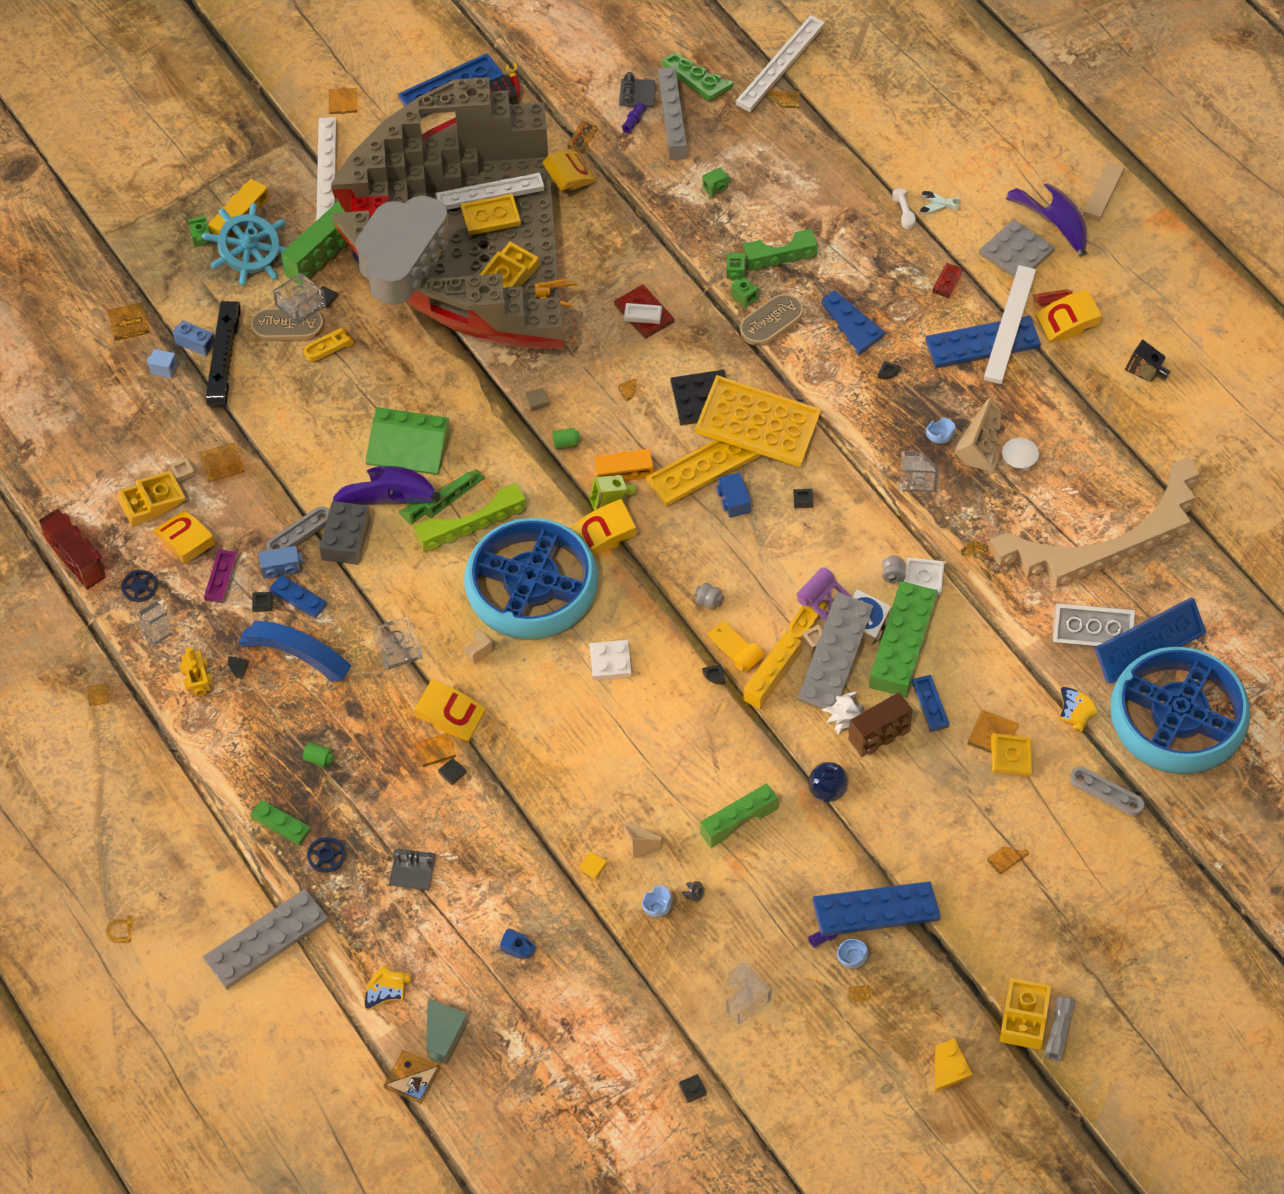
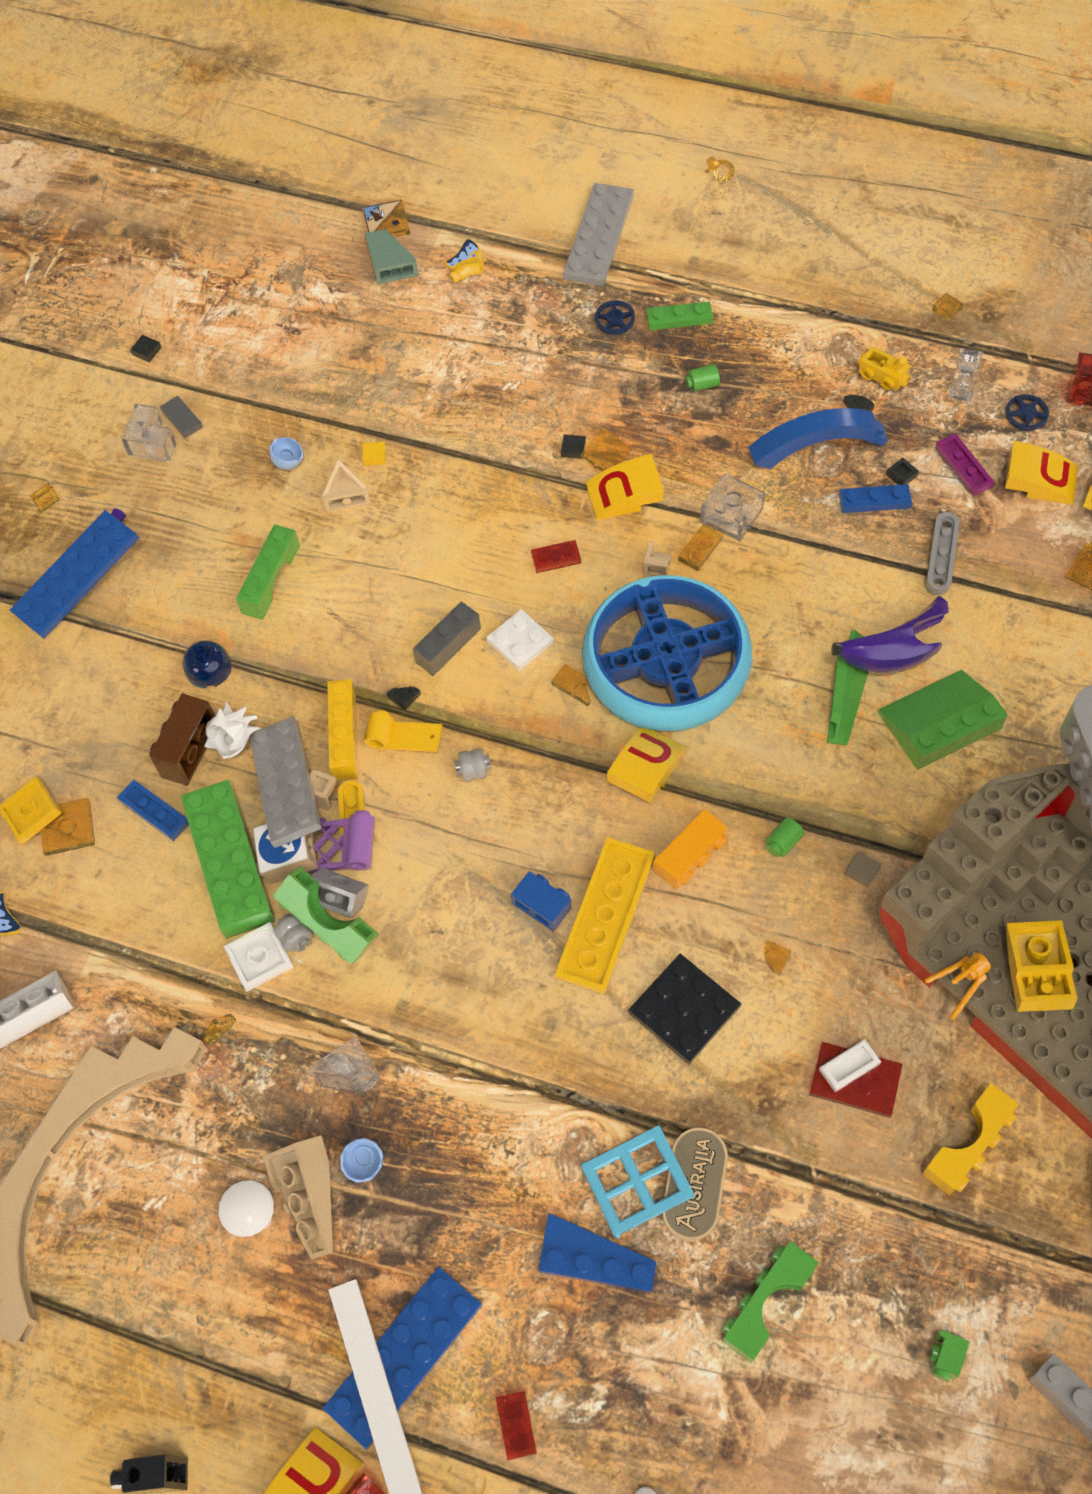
camera: 145 degrees right, 5 degrees up
medium blue brick [258,546,303,578] -> none
dark grey brick [319,501,371,565] -> none
dark grey hinge [389,848,436,890] -> none
lime arch [413,483,527,552] -> none
blue rock [500,928,536,959] -> none
lime torso [589,475,635,511] -> none
dark grey plate [682,881,704,902] -> none
yellow plate [694,375,821,467] -> none
bright green brick [727,253,745,281] -> none
bright green brick [731,277,759,308] -> none
pearl dark grey tile [793,489,813,508] -> none
light blue hair [837,939,868,969] -> none
pearl dark grey tile [878,361,901,379] -> none
none -> dark grey tile [160,396,203,438]
none -> arch [273,867,379,964]
none -> light grey brick [311,868,368,918]
none -> dark grey brick [413,601,481,676]
none -> clear red plate [531,540,581,574]
none -> clear yellow tile [551,663,590,706]
none -> medium azure window [581,1125,695,1238]
none -> clear yellow plate [678,523,723,571]
none -> yellow arch [922,1083,1019,1196]

